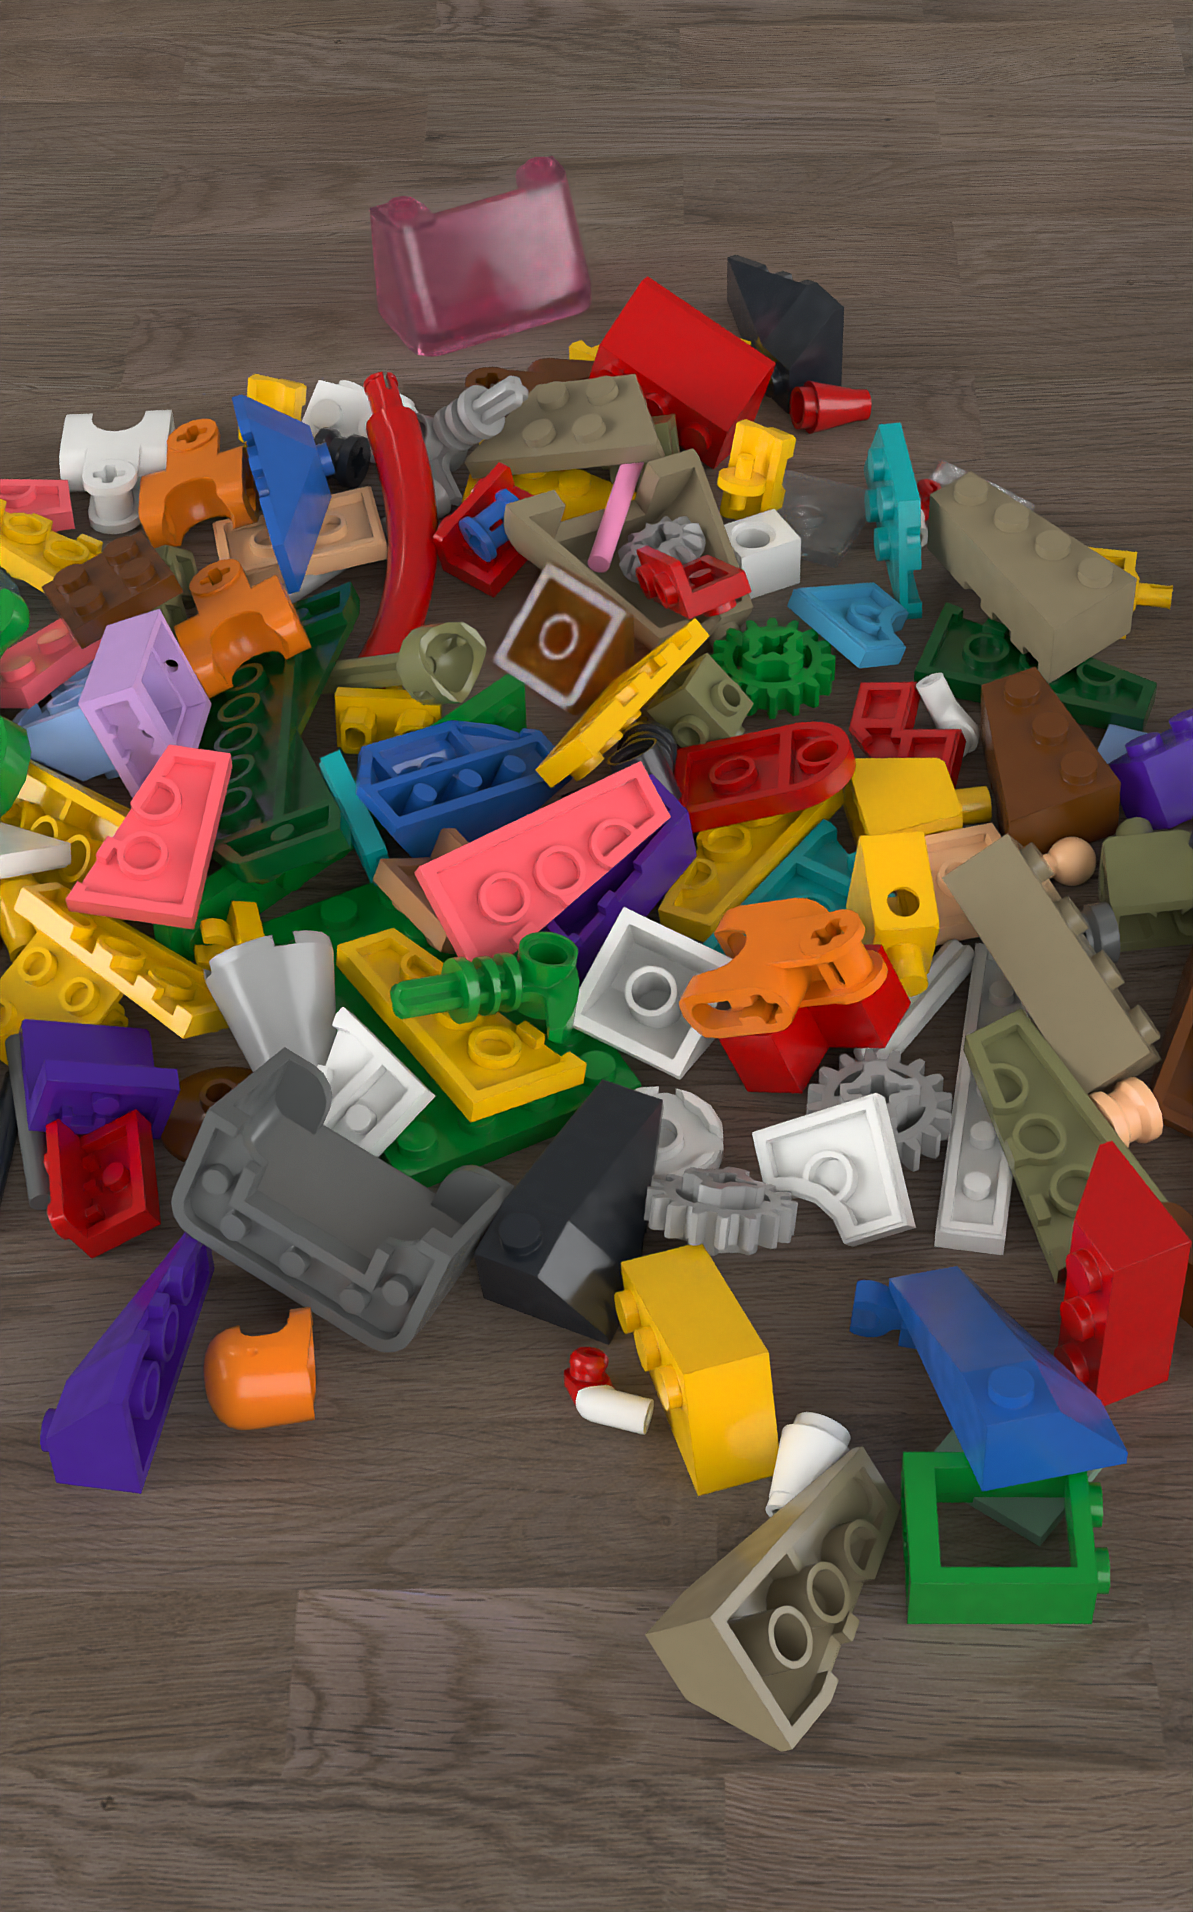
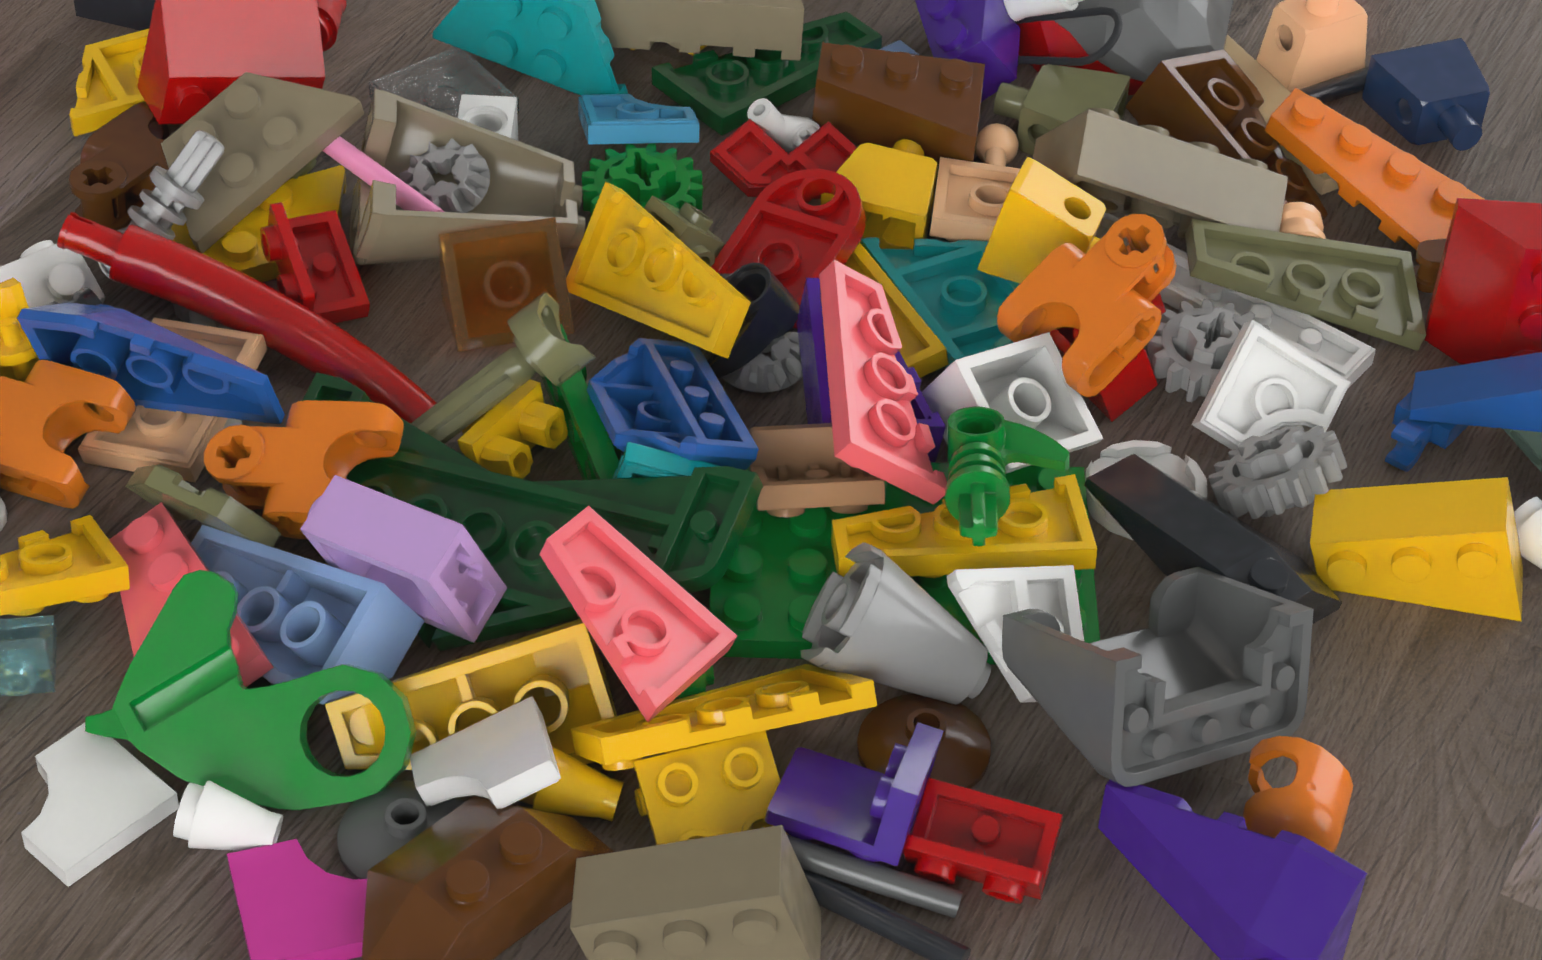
camera: 65 degrees left, 0 degrees up
reddish brown plate [42,531,183,649] -> none
yellow tile [193,901,264,971] -> none
blue bush [458,489,519,562] -> none
white arm [564,1346,654,1435] -> none
red bracket [635,546,752,619] -> none
yellow hips [717,419,796,520] -> none

